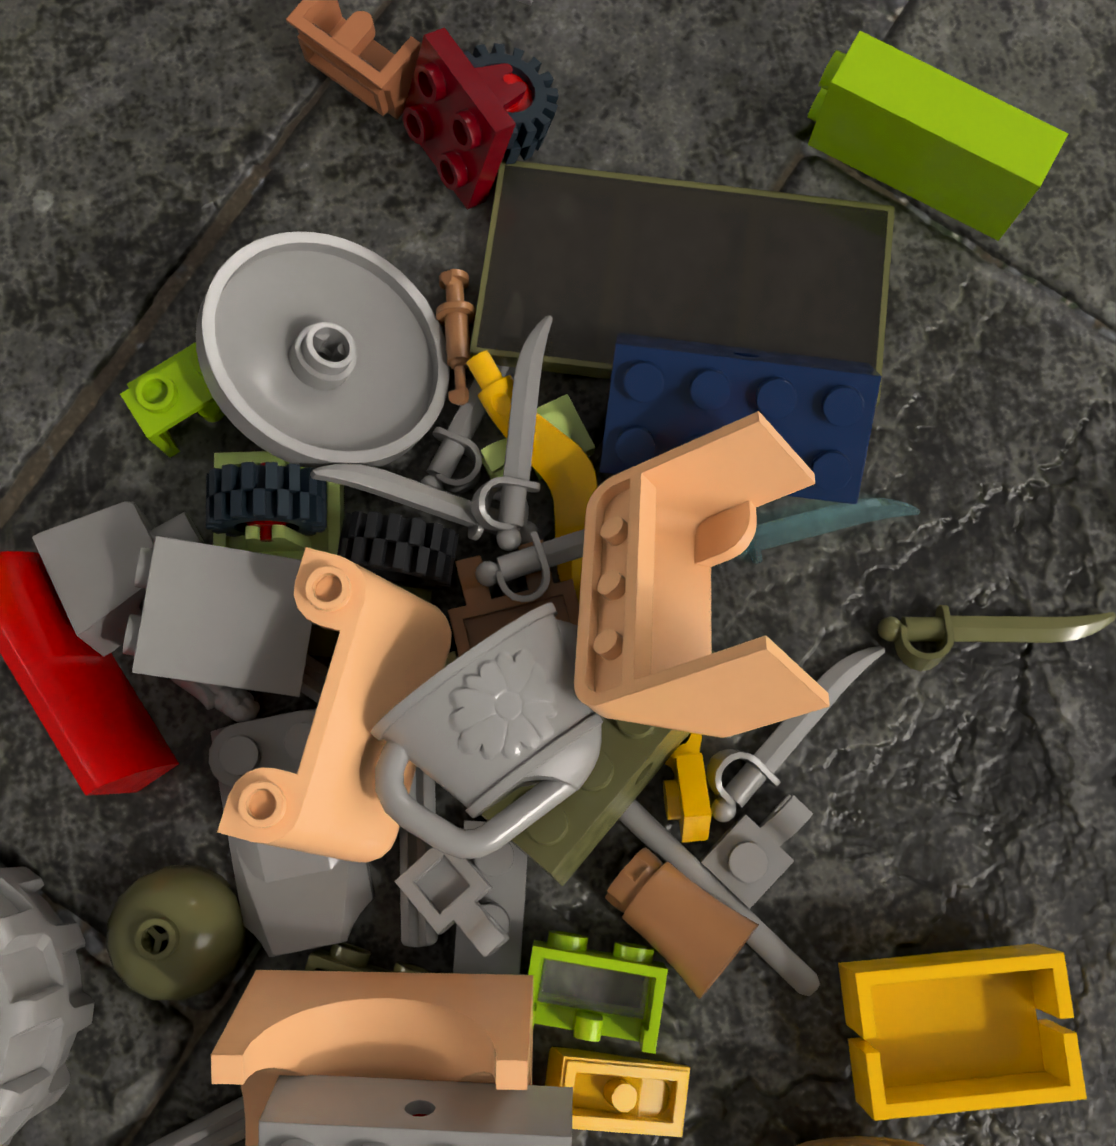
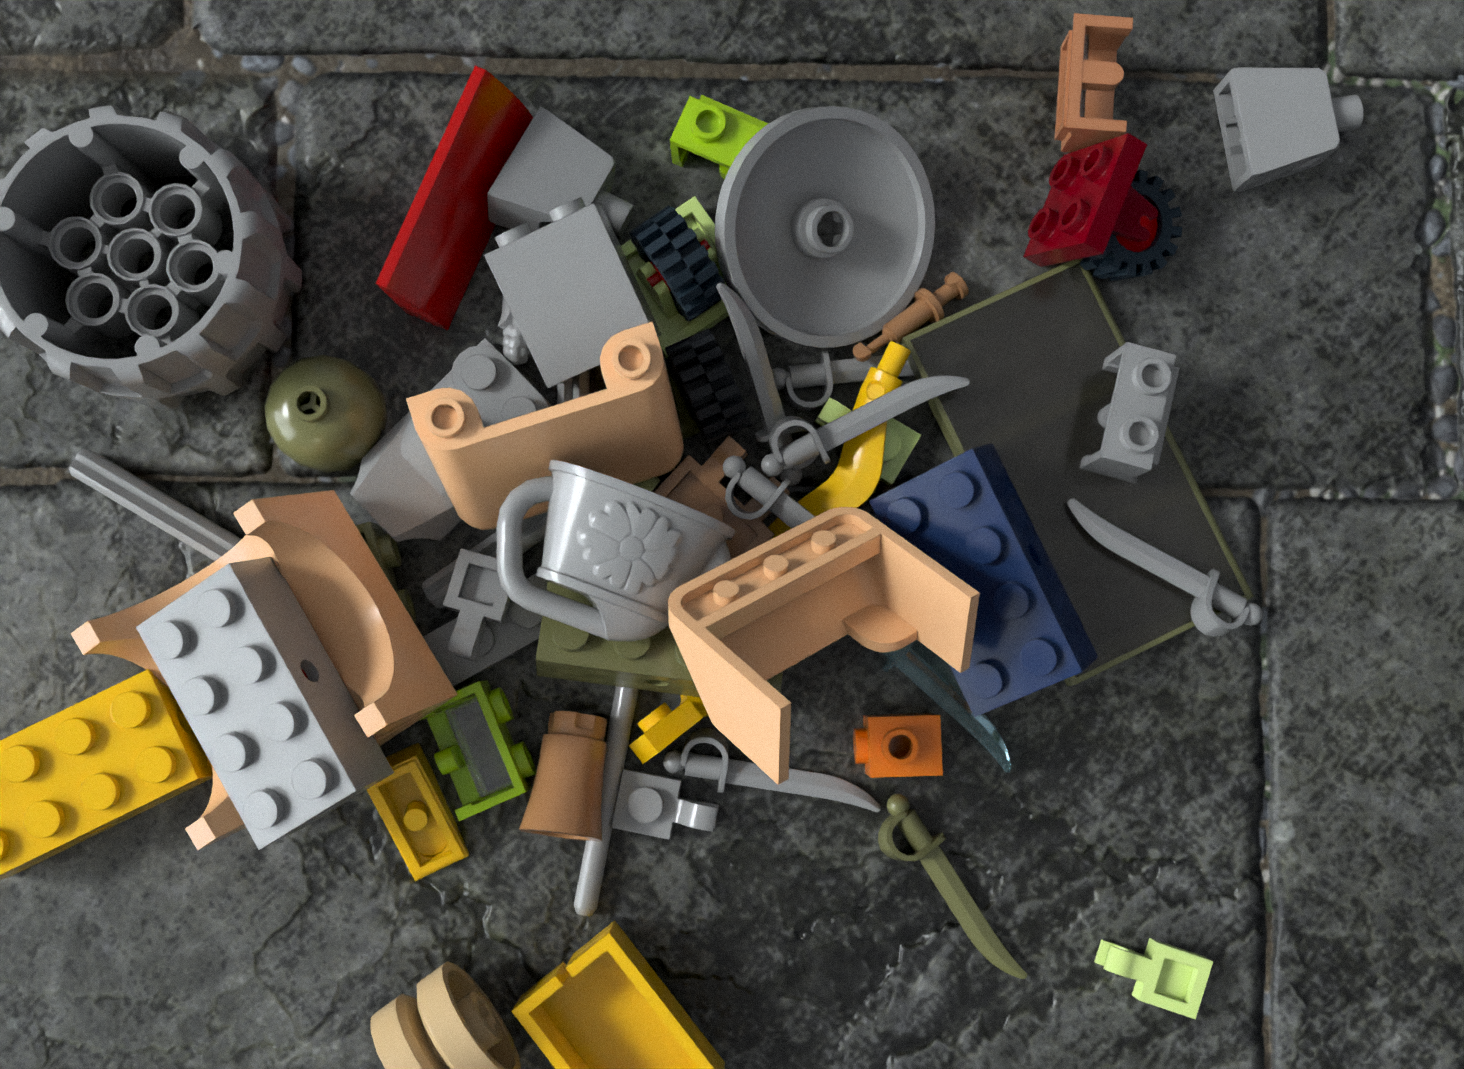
camera: 55 degrees right, 5 degrees up
lime brick [807,31,1068,241] -> none
none -> orange brick [853,713,943,778]
none -> light grey sword [1066,498,1263,637]
none -> light grey window [1080,342,1180,483]

